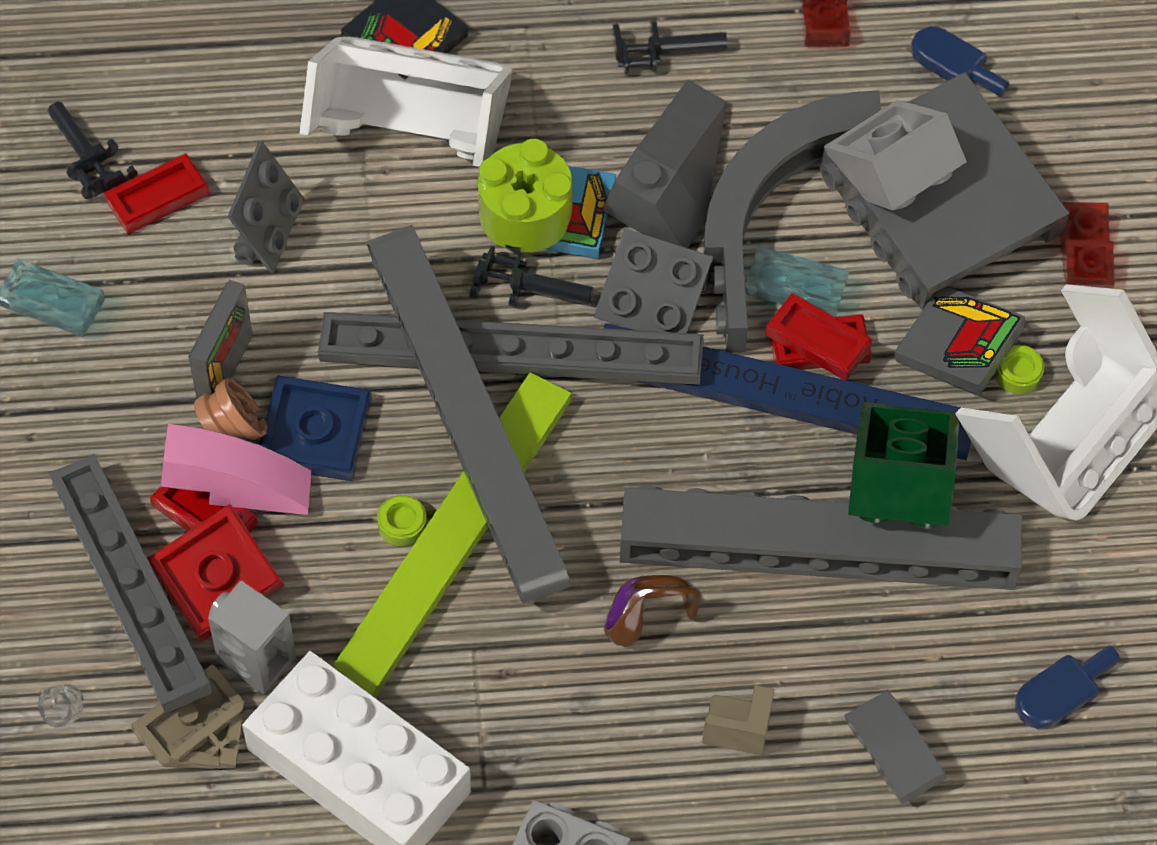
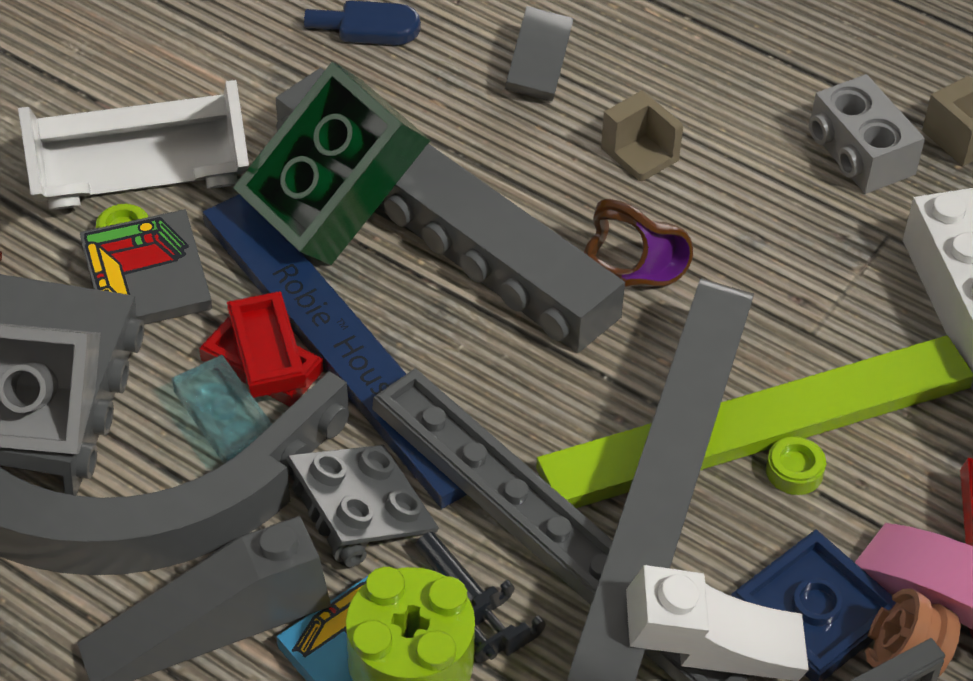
camera: 140 degrees left, 10 degrees down
none -> white slope [626,565,809,681]

